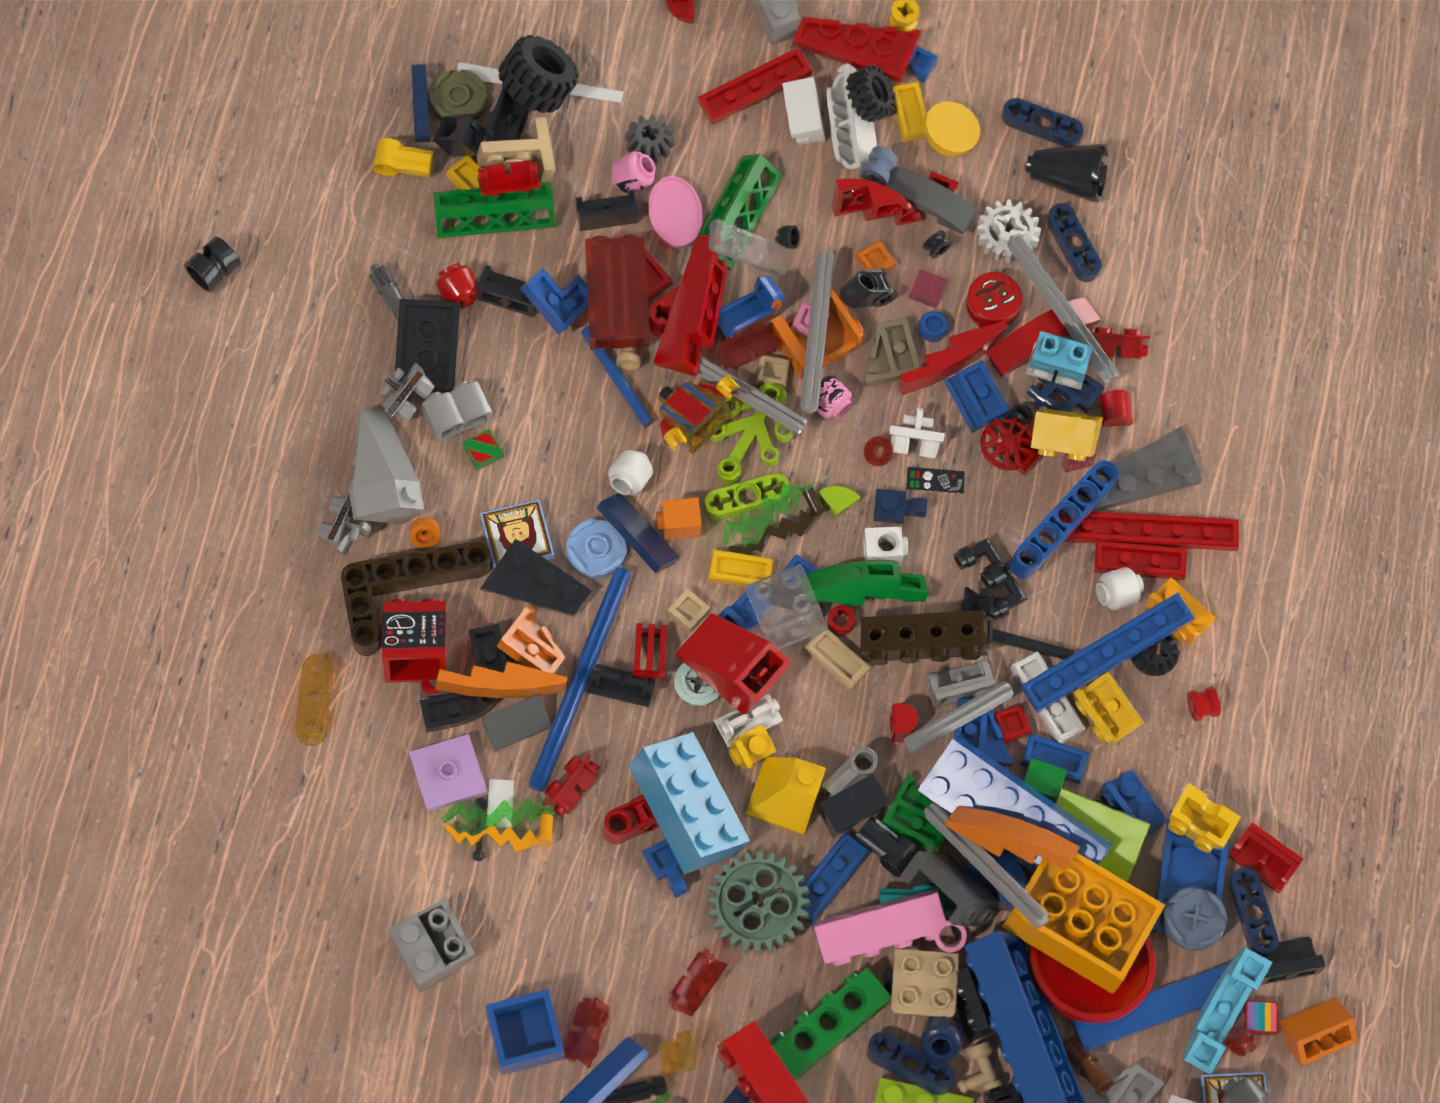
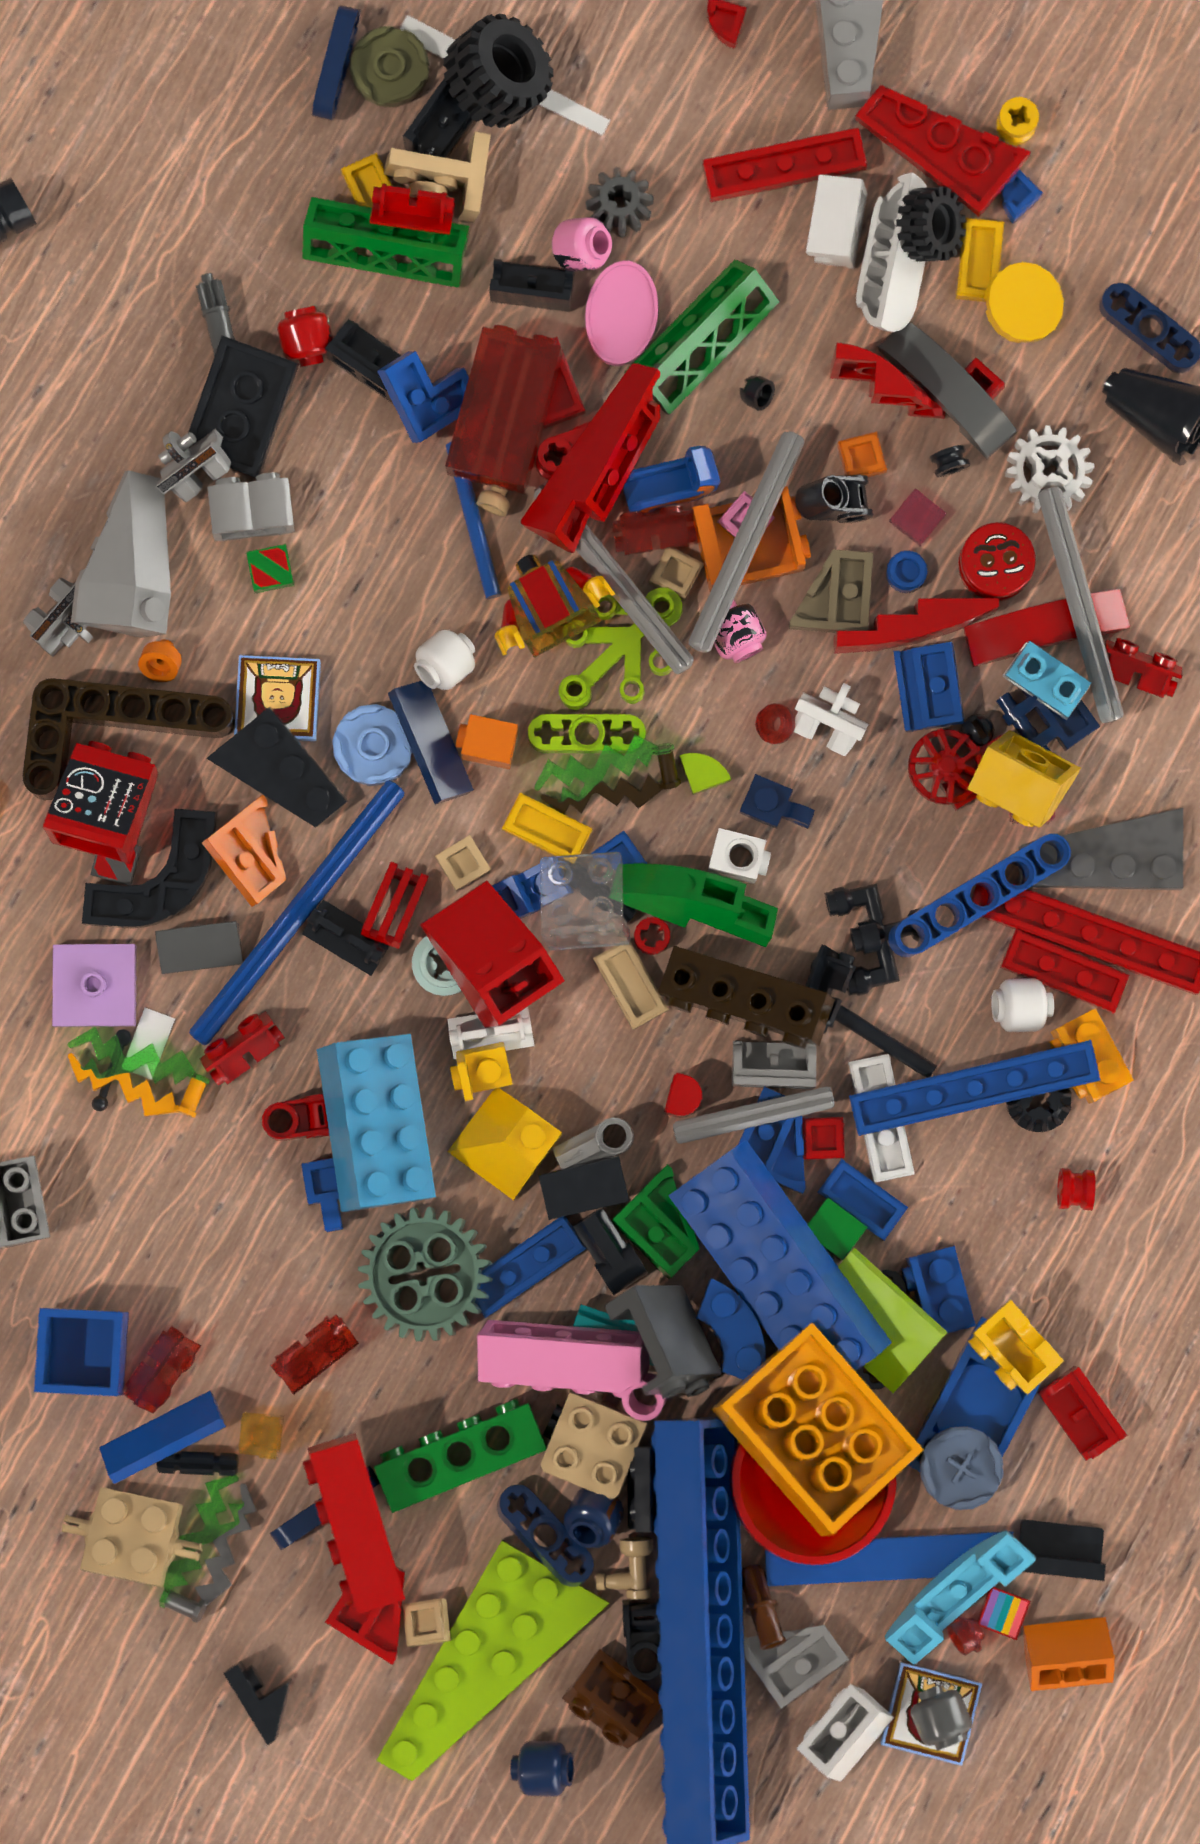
camera: 20 degrees right, 15 degrees up
yellow piece [372,138,434,178] -> none
black brick [433,114,486,157] -> none
orange slope [436,662,568,698] -> none
clear tile [709,219,787,277] -> none
sand blue wheel [860,146,898,186] -> none
black sticker [906,467,964,494] -> none
light grey axle [924,803,1049,928] -> none
orange slope [944,806,1080,871] -> none
dark blue beam [1047,203,1102,282] -> none
yellow bracket [1074,672,1144,744] -> none
red brick [1099,390,1133,427] -> none
dark blue beam [1229,867,1279,958] -> none

